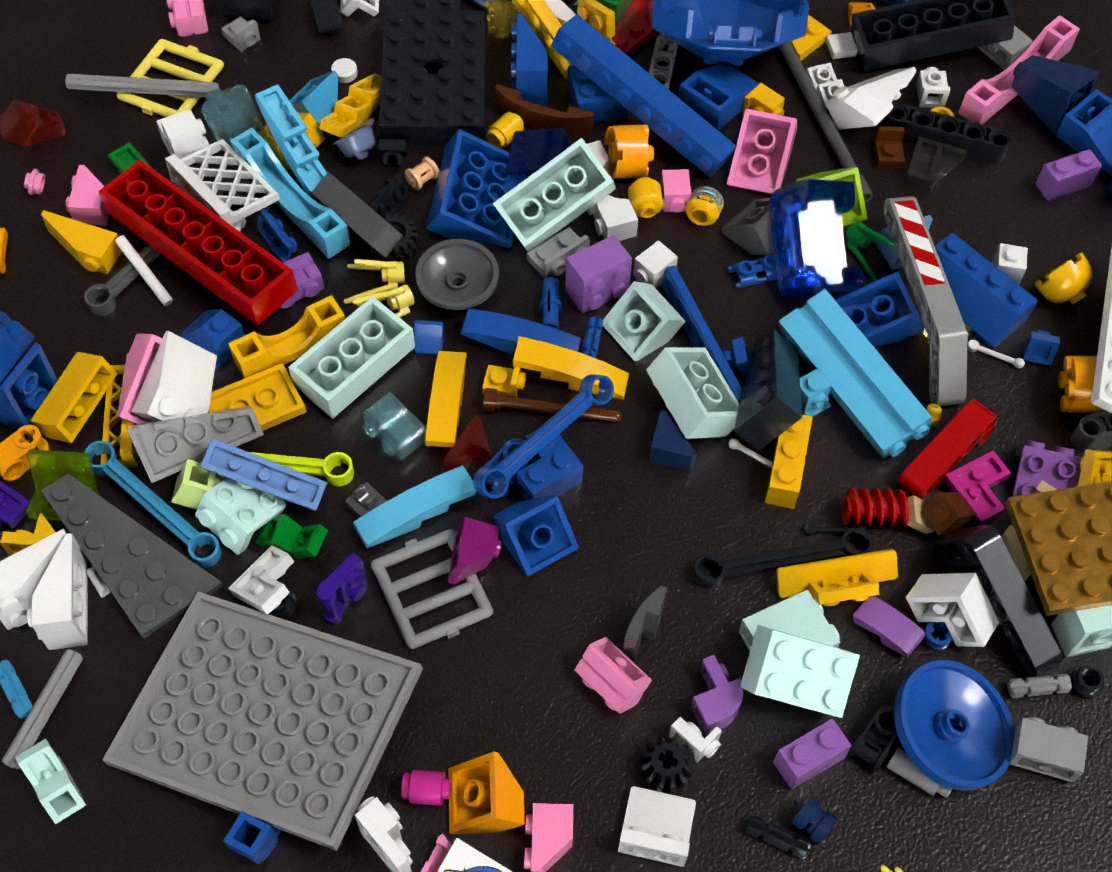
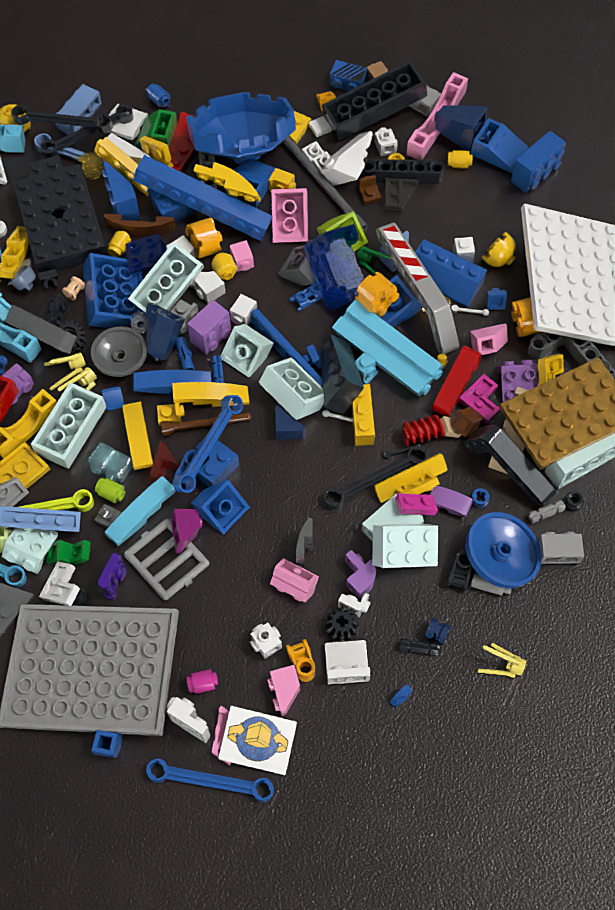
camera: 15 degrees left, 5 degrees up
light orange slope [448,751,525,834] -> none
yellow head [686,186,724,226] -> none
medium lavender brick [773,718,852,790] -> none
white brick [906,573,999,647] -> none
medium lavender brick [1035,149,1102,202] -> none
none -> lime brick [95,478,126,503]
none -> clear brick [130,312,147,333]
none -> dark blue slope [146,303,185,361]
none -> yellow slope [194,162,261,202]
none -> white brick [250,623,282,659]
none -> light orange piece [286,639,315,682]
none -> light orange brick [355,272,399,317]
none -> dark pink plate [395,493,438,515]
none -> yellow brick [448,150,473,168]
none -> bright pink slope [470,323,508,355]

